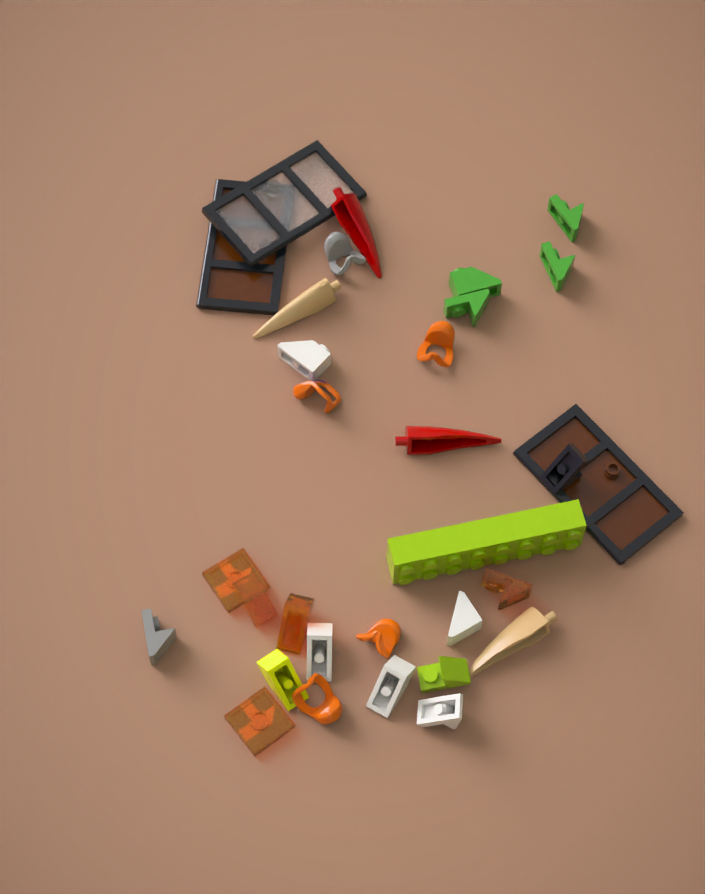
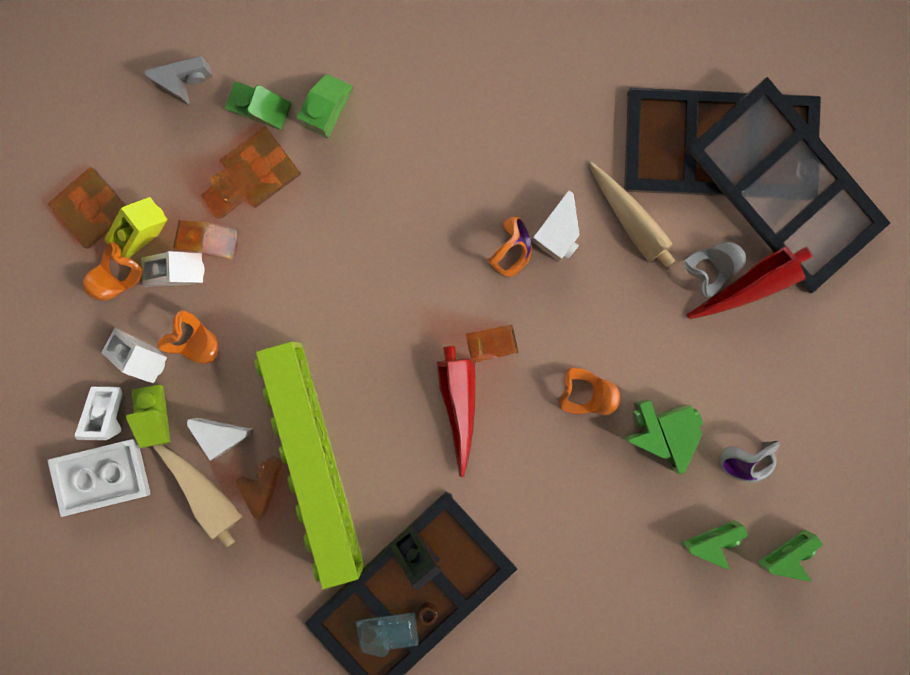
camera: 90 degrees right, 25 degrees up
none -> white plate [48,438,151,517]
none -> bright green slope [225,81,291,131]
none -> bright green slope [297,74,353,139]
none -> clear light blue slope [356,612,419,657]
none -> clear orange slope [465,324,519,363]
none -> light grey piece [719,440,780,482]

